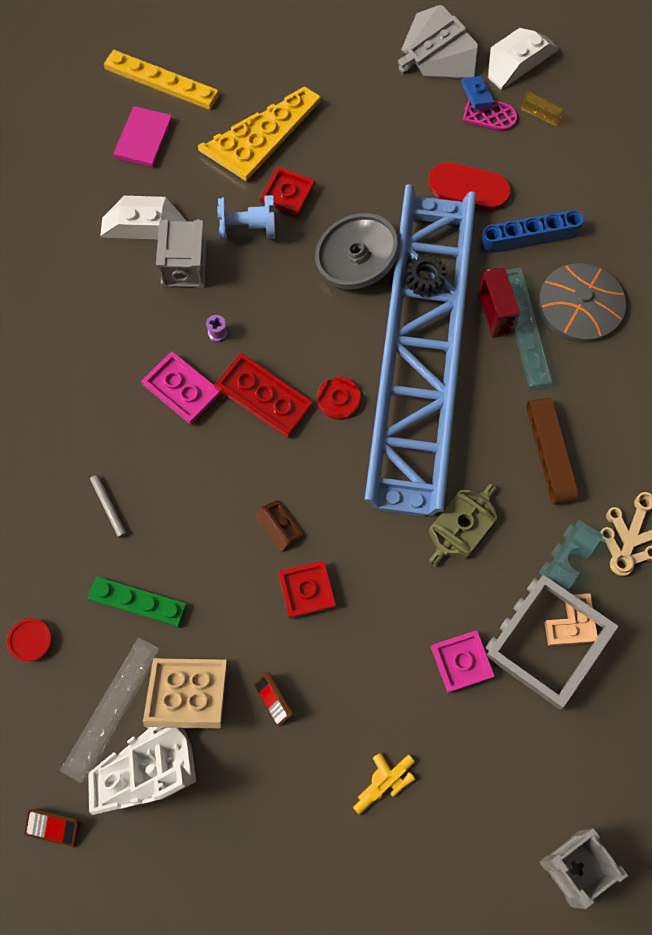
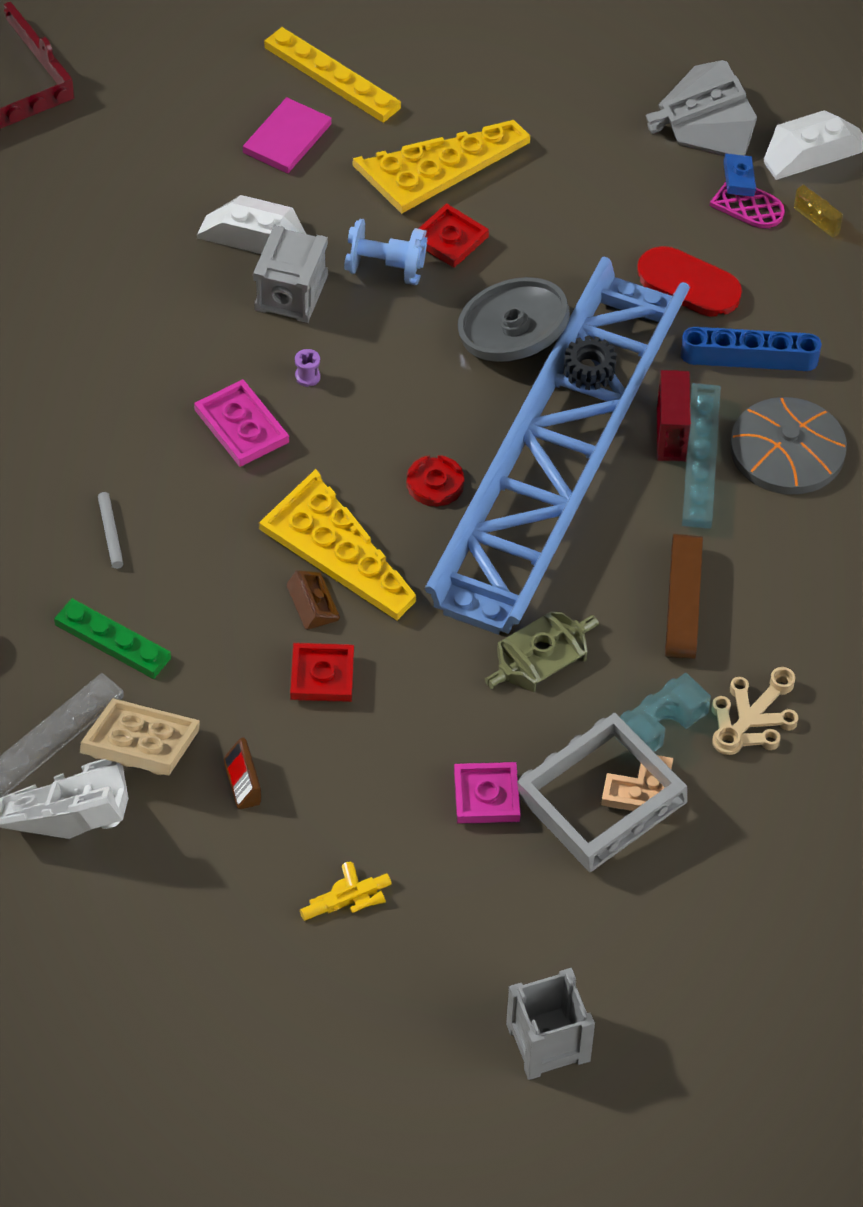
camera: 15 degrees right, 15 degrees down
red tile [214,353,313,438] -> none
none -> yellow wing [259,469,416,620]

